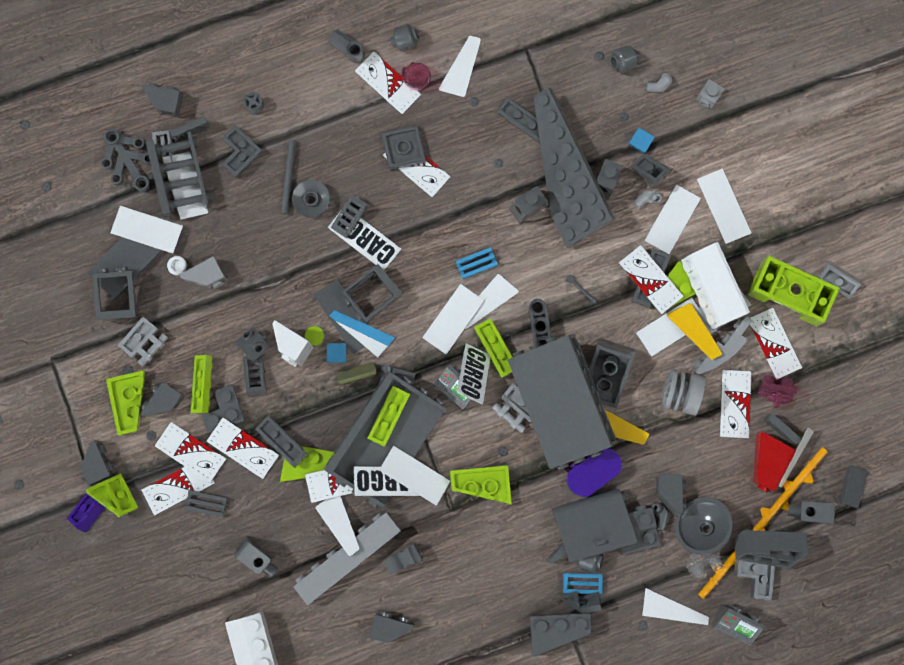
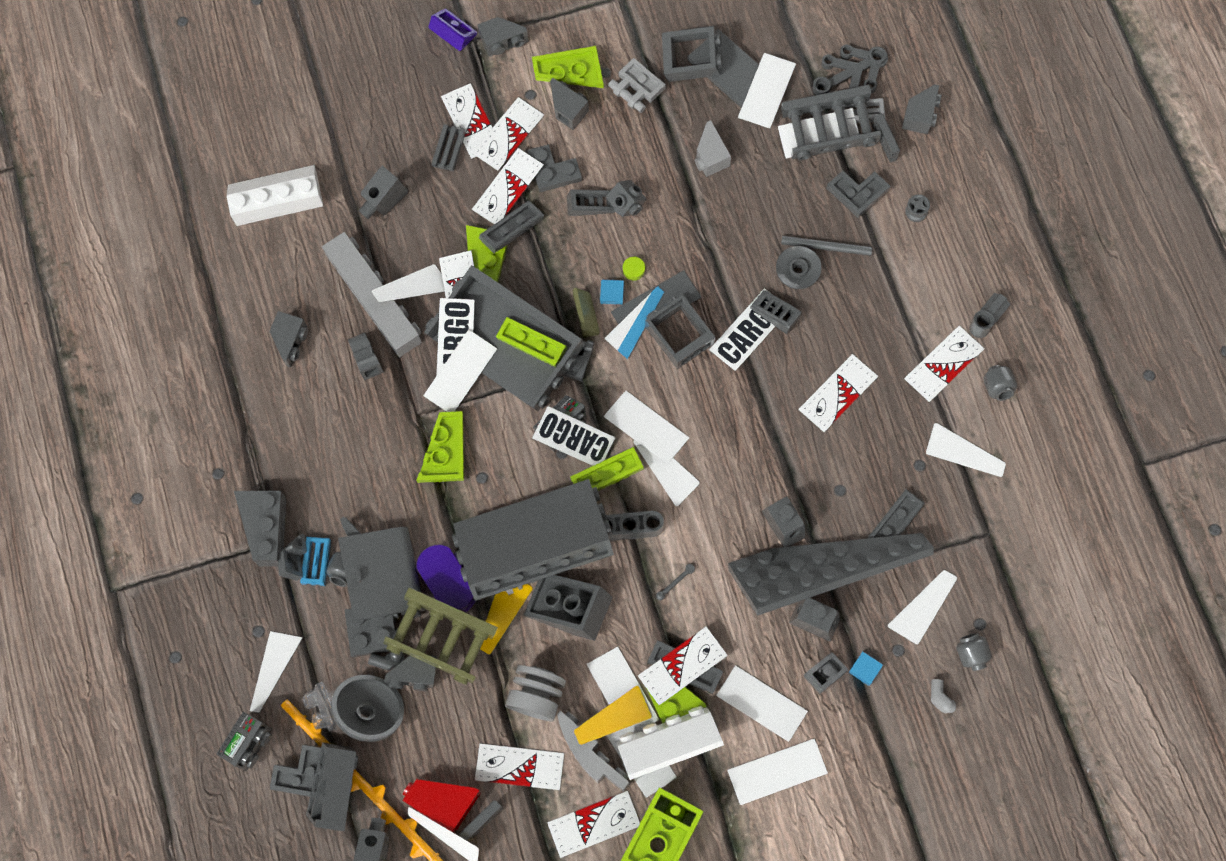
camera: 100 degrees right, 10 degrees down
lime wing [85,473,138,517] -> none
white tile [167,256,187,276] -> none
lime plate [191,355,213,414] -> none
white slope [273,320,314,367] -> none
dark grey tile [381,125,426,170] -> none
clear pink hair [401,62,431,90] -> none
dark azure tile [456,247,498,279] -> none
light grey plate [492,383,531,433] -> none
light grey arm [633,190,662,209] -> none
light grey bracket [696,79,725,109] -> none
clear pink hips [757,375,797,408] -> none
none -> olive fence [383,588,498,685]
none -> white sticker [888,570,957,644]

